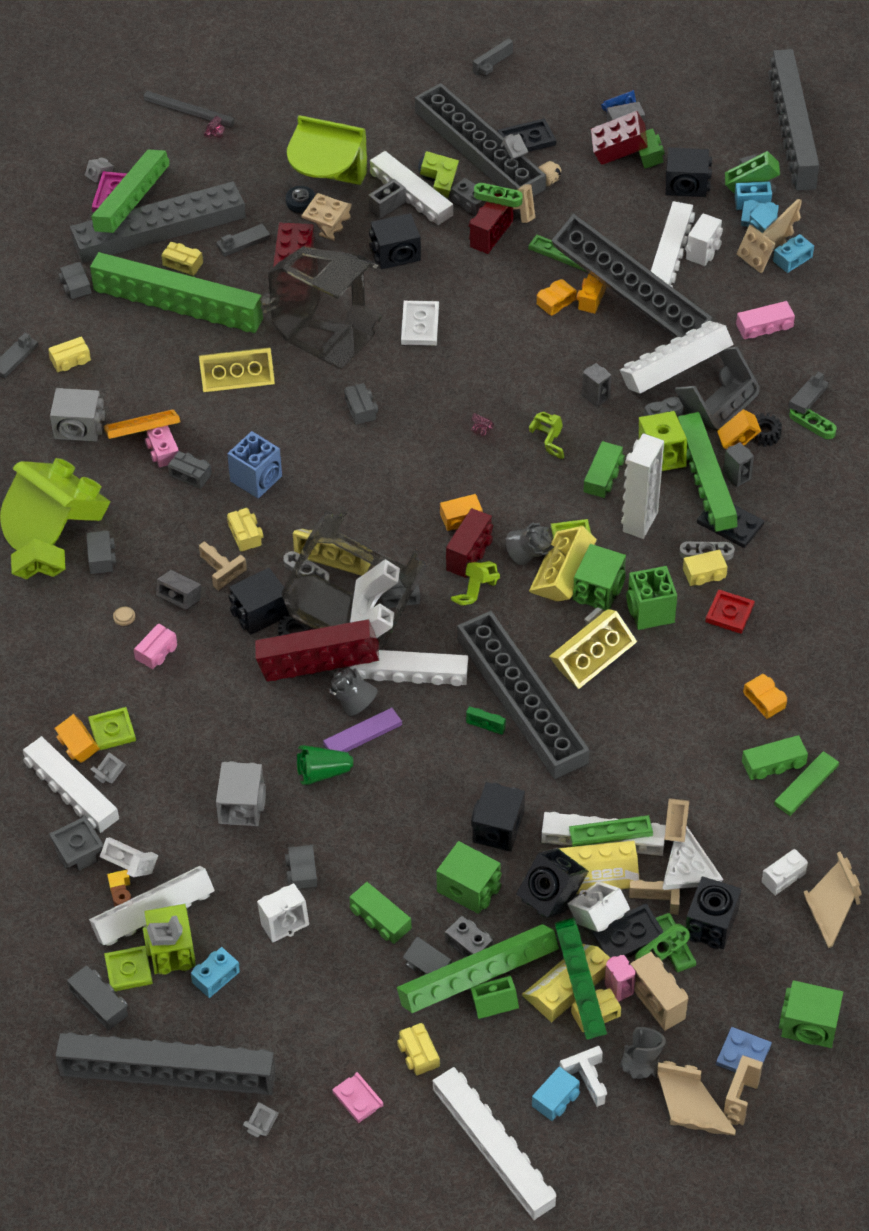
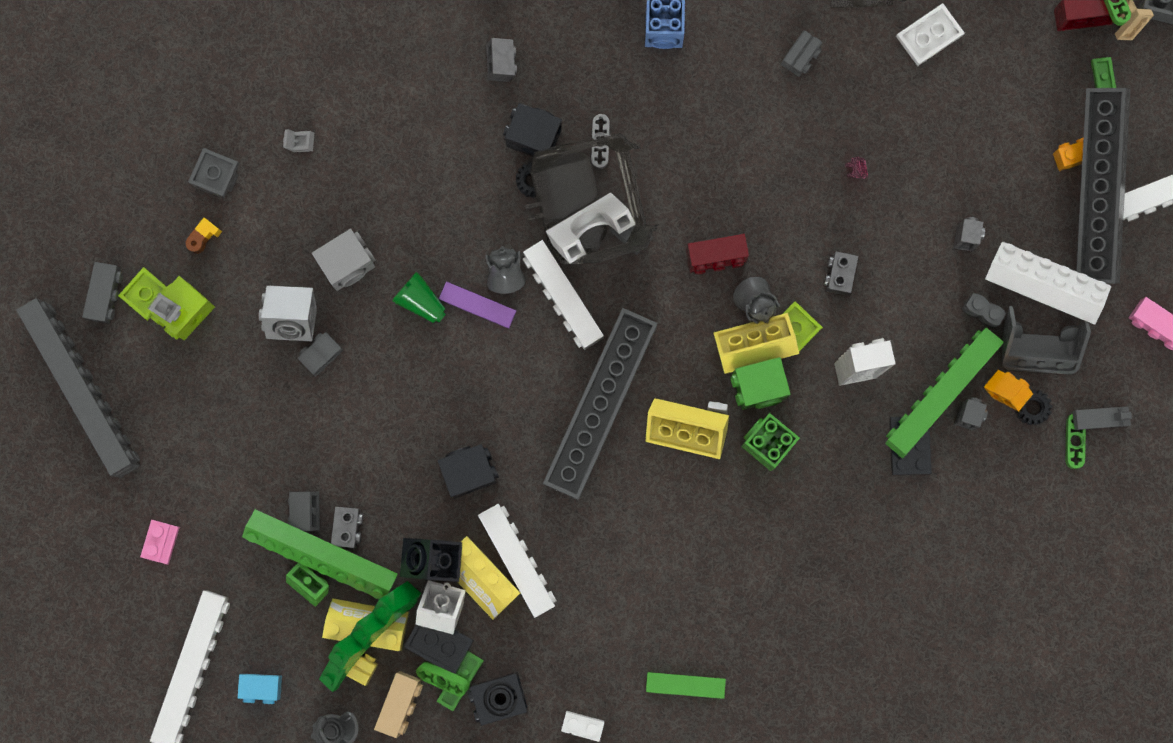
camera: 55 degrees right, 30 degrees up
white brick [23,736,119,833] -> none
light orange brick [55,714,100,763] -> none
lime tile [88,707,136,750] -> none
white brick [89,866,215,946] -> none
white bracket [100,837,158,877] -> none
tan piece [113,607,135,626] -> none
bright pink brick [134,624,177,669] -> none
medium azure brick [191,947,240,998] -> none
tan bracket [199,541,247,590] -> none
light yellow brick [227,508,263,552] -> none
light grey bracket [243,1102,279,1137] -> none
dark red brick [255,619,379,681] -> none
white brick [257,883,309,943] -> none
light yellow slope [293,529,373,576] -> none
bright green brick [350,882,412,944] -> none
light yellow brick [397,1023,440,1075] -> none
bright green brick [436,841,502,914] -> none
light orange brick [440,494,483,531] -> none
lime piece [451,561,500,605] -> none
green plate [466,706,506,735] -> none
lime piece [529,412,564,459] -> none
light orange brick [536,279,577,316] -> none
white bracket [560,1046,607,1107] -> none
bright green tile [569,815,653,847] -> none
bright green brick [584,441,625,498] -> none
bright pink brick [605,955,636,1001] -> none
tan bracket [629,880,680,915] -> none
lime brick [639,411,687,471] -> none
white tile [662,826,723,890] -> none
tan bracket [664,798,689,842] -> none
light grey beam [679,542,735,560] -> none
light yellow brick [683,550,727,586] -> none
red plate [705,590,755,634] -> none
bright green brick [742,735,808,780] -> none
light orange brick [743,674,787,719] -> none
none -> brick [259,286,317,341]
none -> flat silver brick [824,252,858,296]

